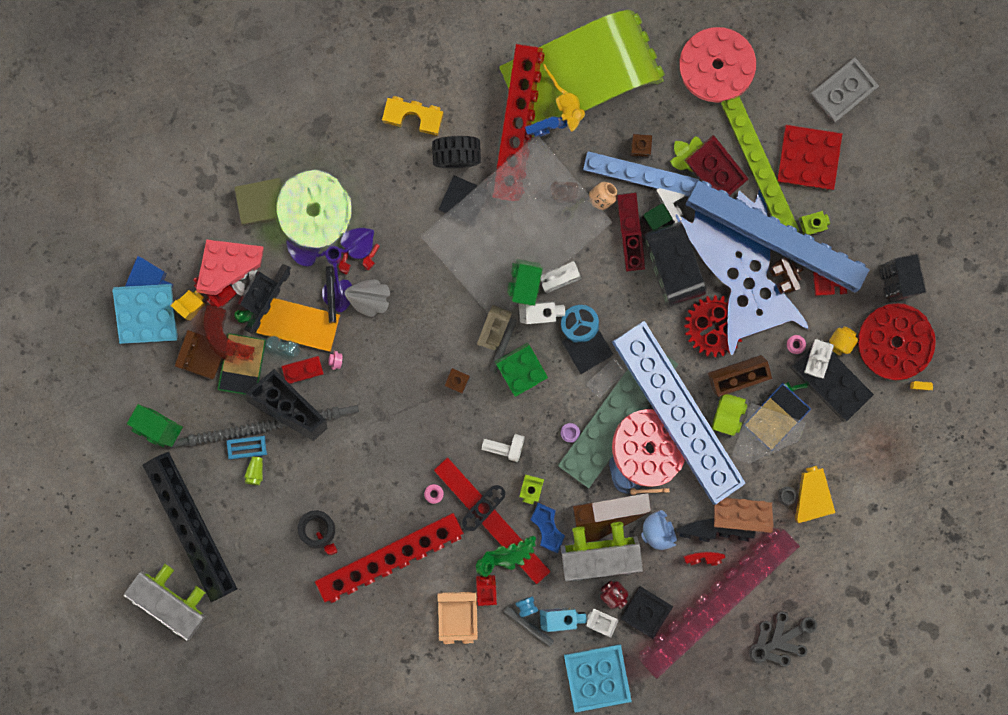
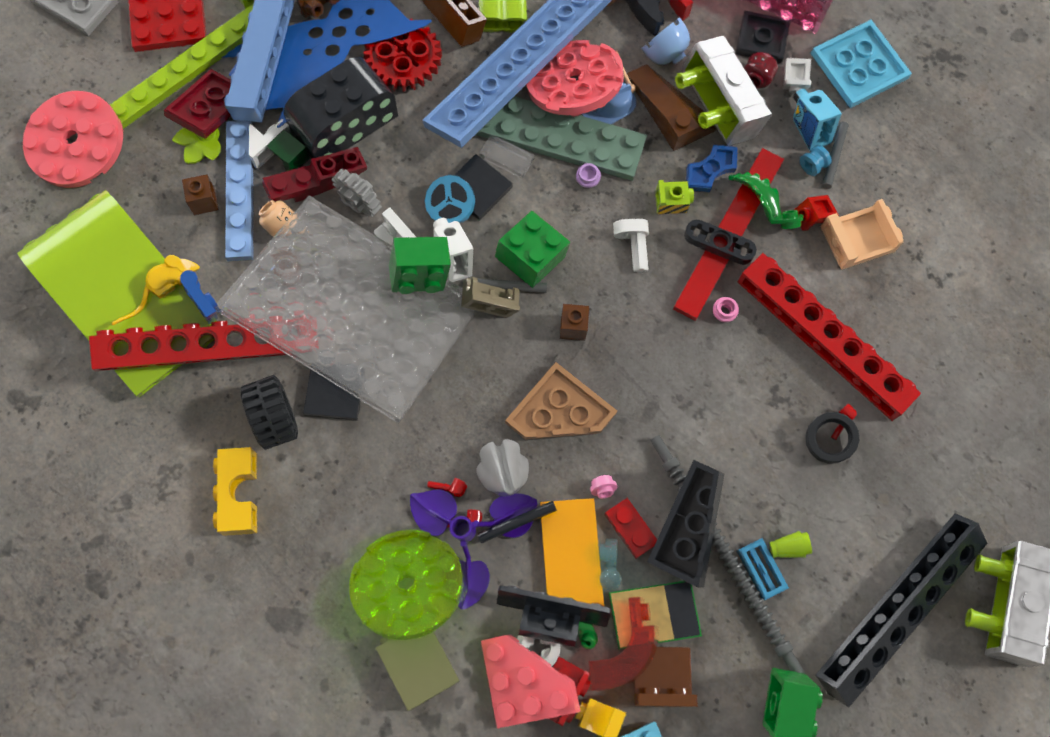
camera: 115 degrees left, 15 degrees down
none -> light grey gear [331,169,382,217]
none -> medium nougat plate [505,362,618,440]

